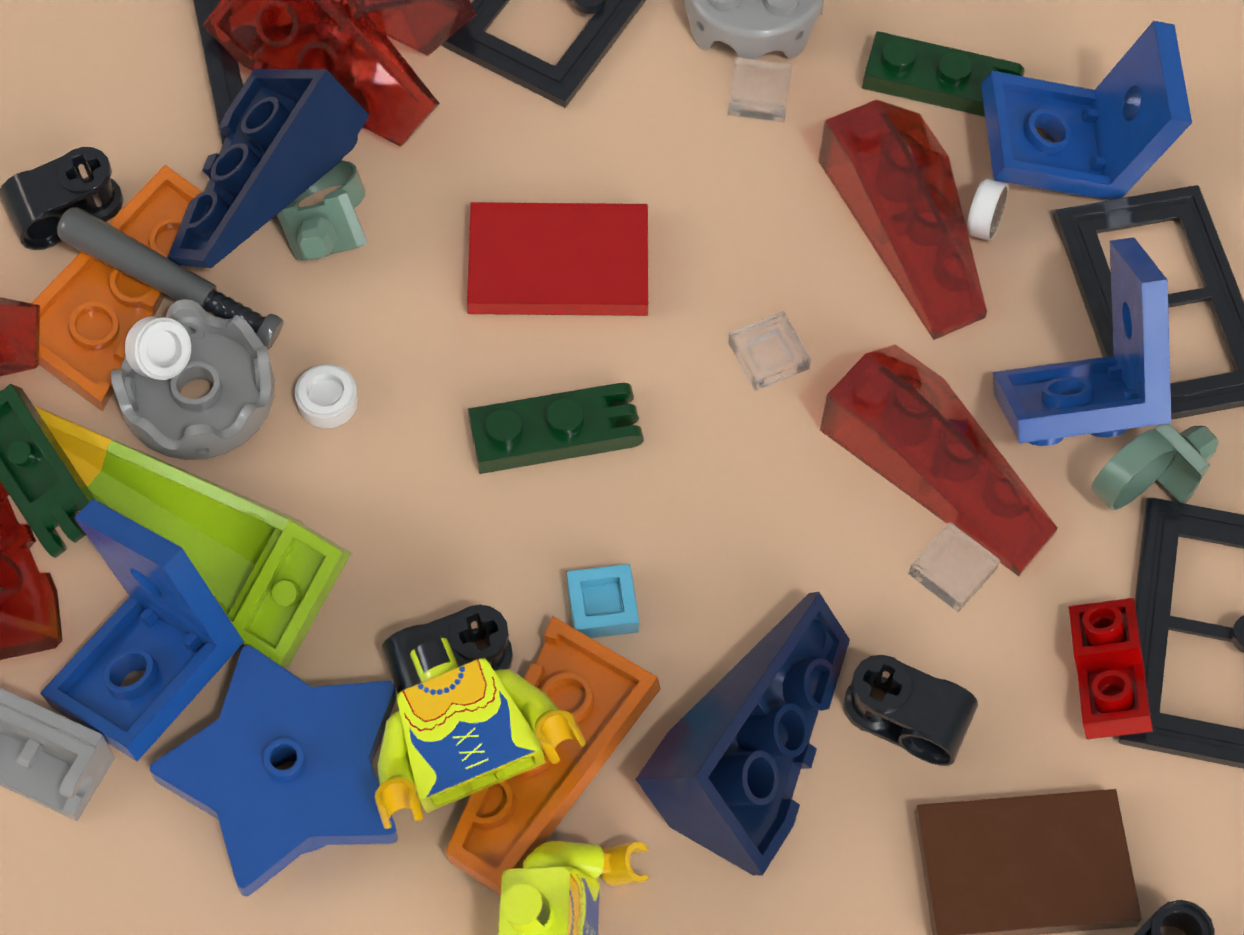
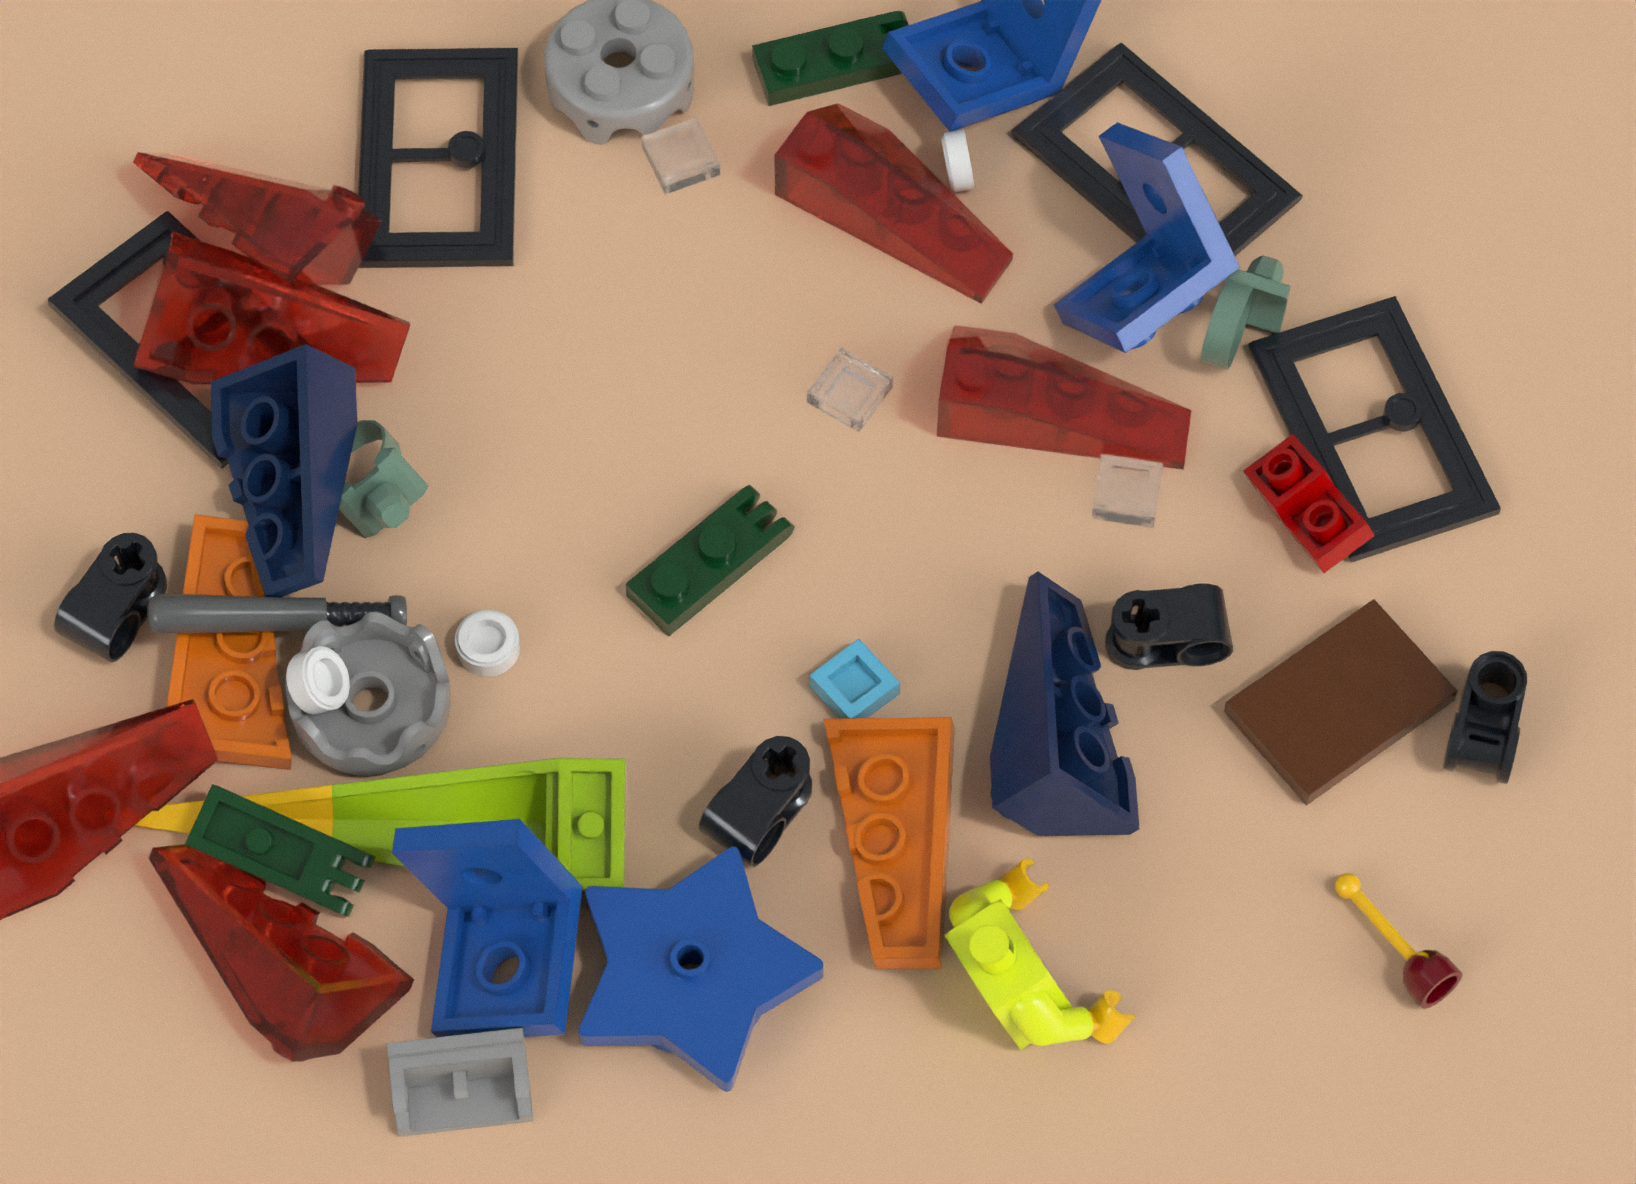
camera: 30 degrees left, 0 degrees up
torso [375,638,586,829] -> none
red tile [467,202,648,316] -> none

